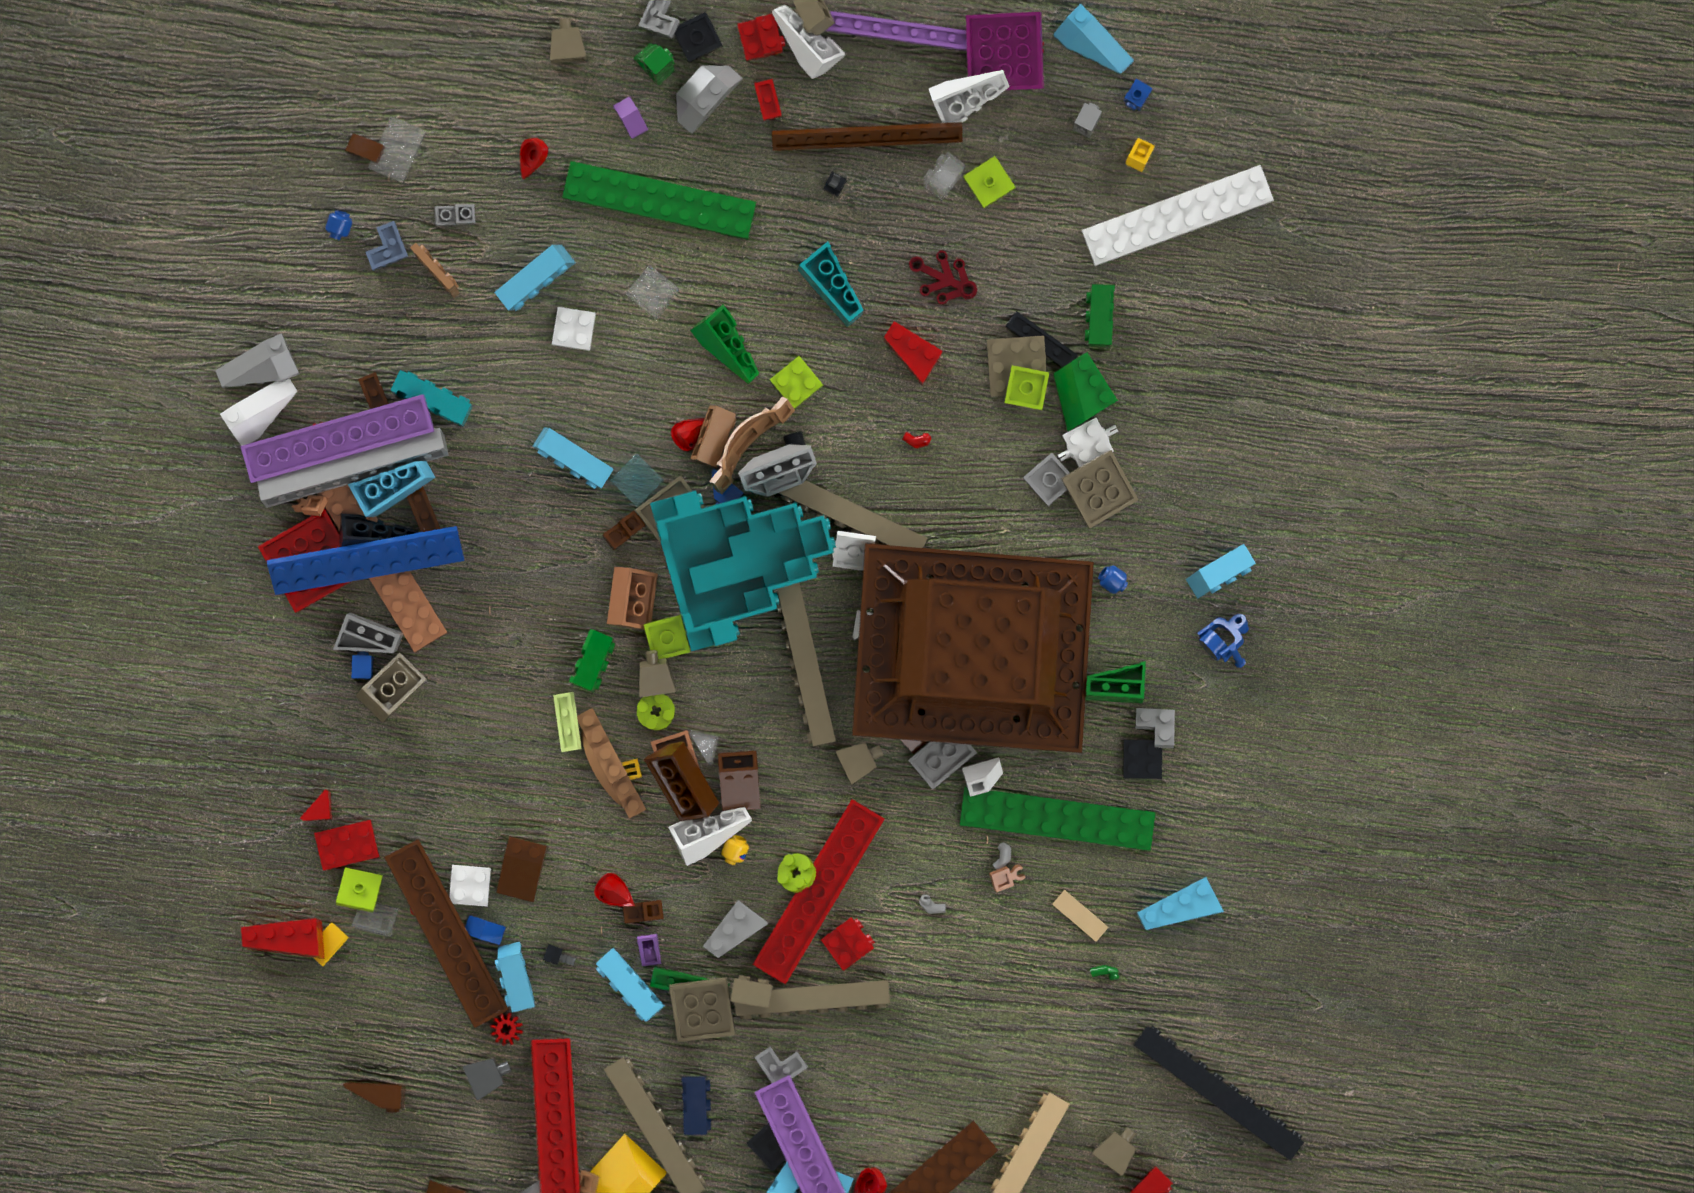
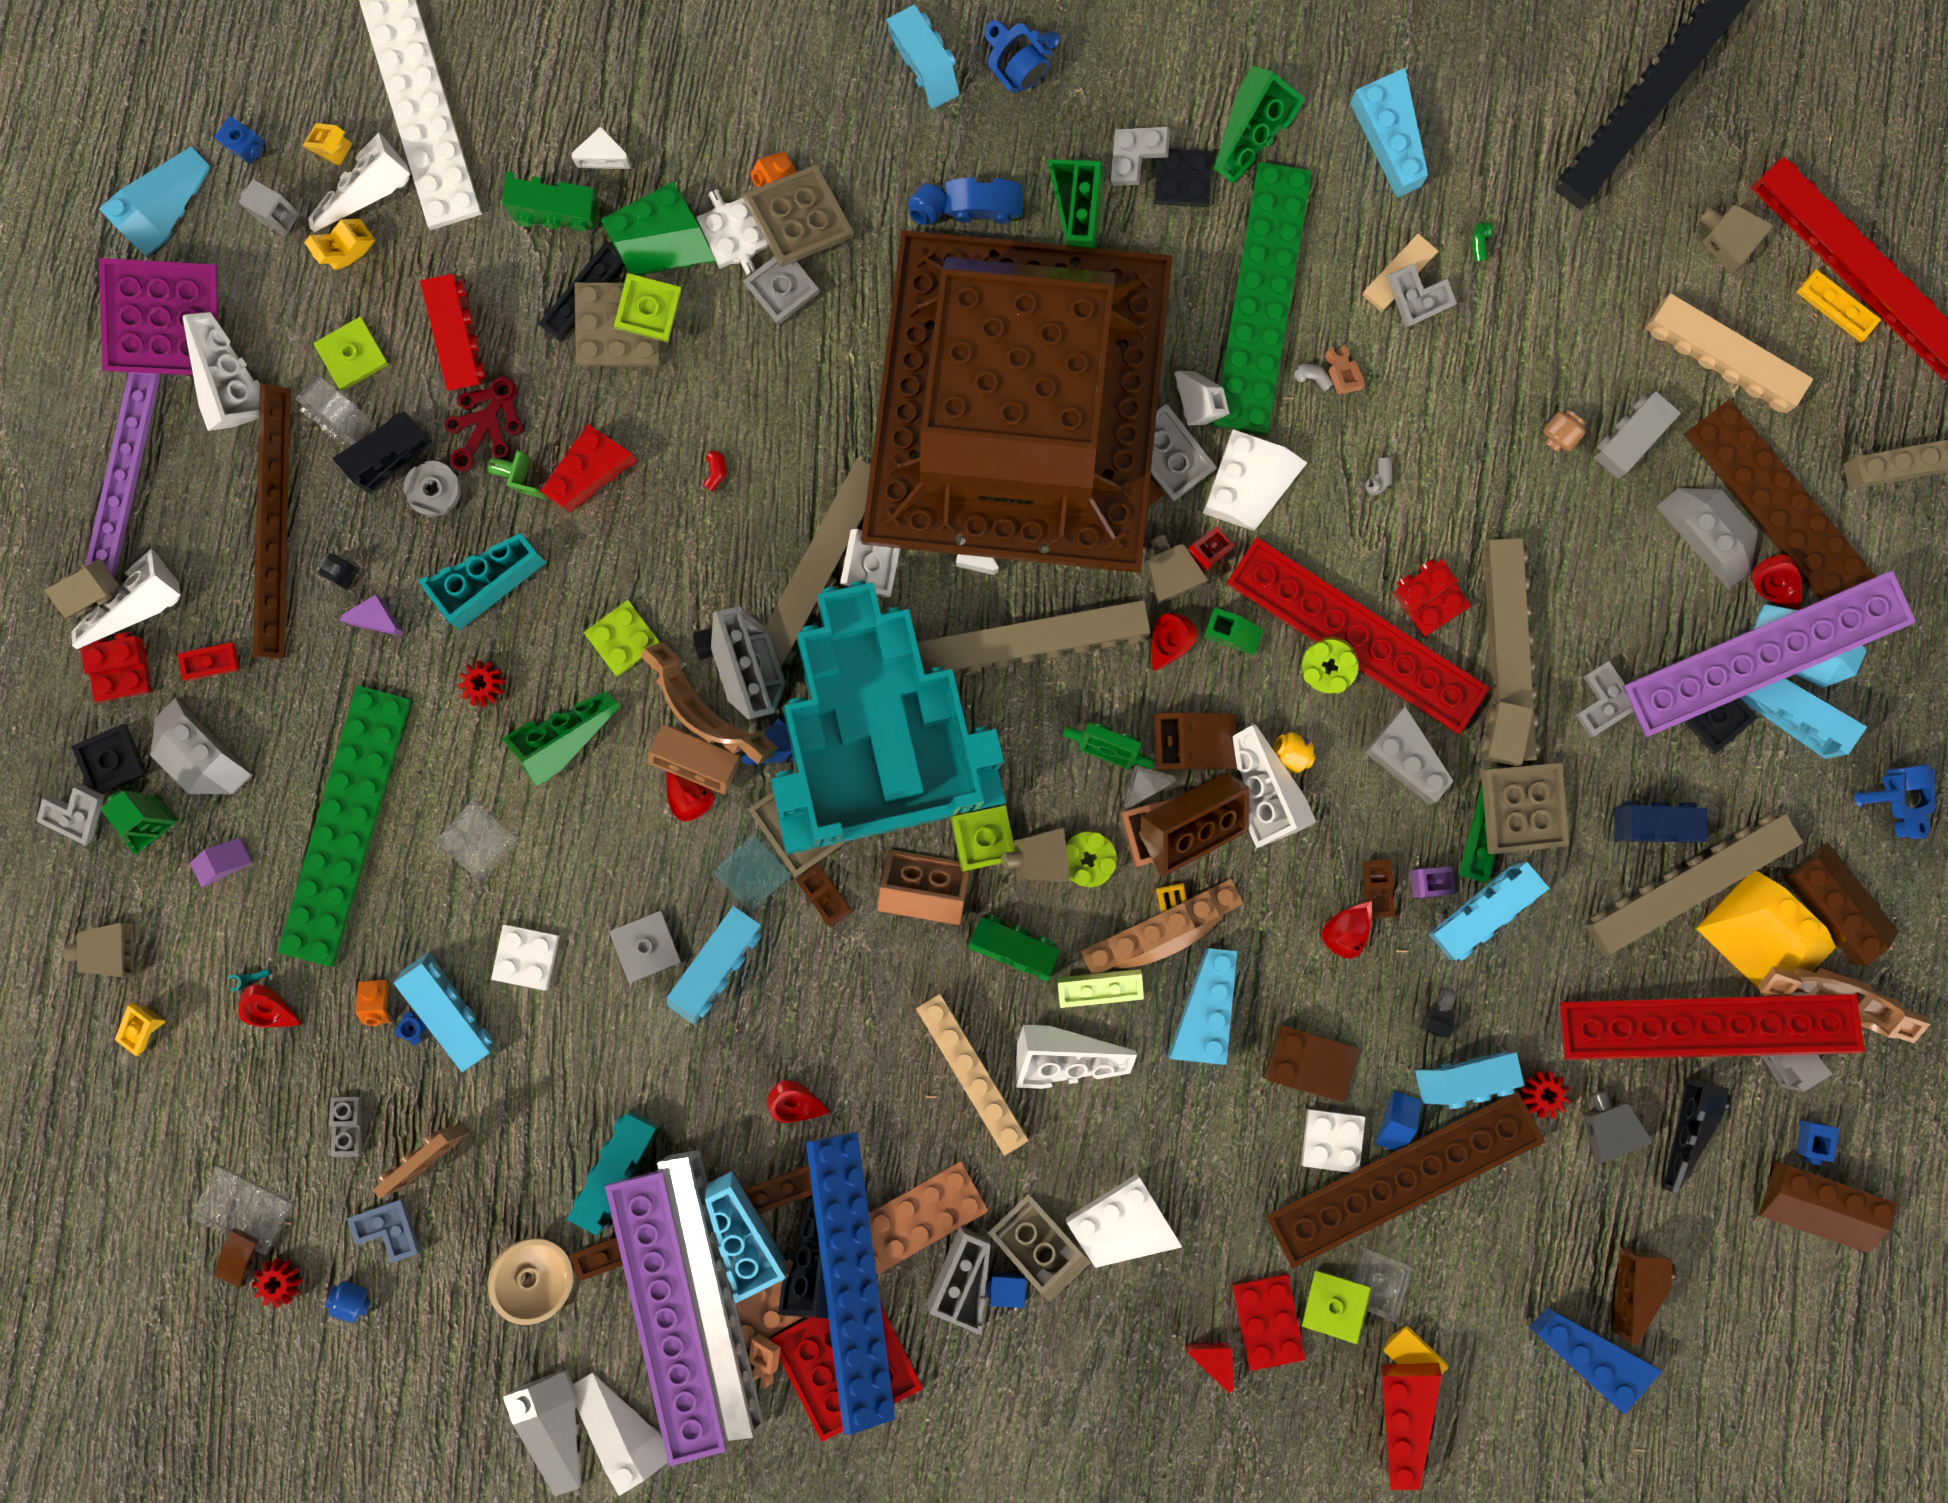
camera: 85 degrees left, 0 degrees up
none -> yellow slope [115,1002,166,1056]
none -> teal hand [227,969,271,991]
none -> red gear [251,1258,304,1308]
none -> yellow brick [304,219,375,270]
none -> white wedge [308,132,410,232]
none -> black wedge [332,411,433,495]
none -> medium lavender slope [340,595,403,637]
none -> orange bracket [355,980,390,1026]
none -> blue plate [395,1012,428,1045]
none -> light grey plate [403,461,461,517]
none -> red wedge [420,274,486,391]
none -> red gear [457,660,506,708]
none -> bright green bracket [488,451,545,499]
none -> tan dish [488,1238,573,1325]
none -> white slope [572,127,631,169]
none -> light grey plate [609,910,682,983]
none -> orange bracket [750,151,797,187]
none -> red piece [767,1080,830,1123]
none -> tan arch [916,993,1029,1156]
none -> blue brick [944,177,1023,224]
none -> white wedge [1015,1025,1137,1089]
none -> green plate [1063,723,1156,771]
none -> white wedge [1066,1174,1182,1268]
none -> red piece [1152,612,1197,671]
none -> medium azure wedge [1167,948,1237,1065]
none -> red slope [1188,526,1235,574]
none -> green slope [1202,607,1264,656]
none -> white wedge [1203,429,1307,531]
none -> green wedge [1213,65,1305,183]
none -> light grey plate [1386,264,1457,327]
none -> blue wedge [1529,1307,1663,1414]
none -> medium nougat head [1543,410,1586,452]
none -> light grey brick [1593,391,1681,479]
none -> light grey wedge [1656,488,1758,590]
none -> black wedge [1663,1078,1730,1194]

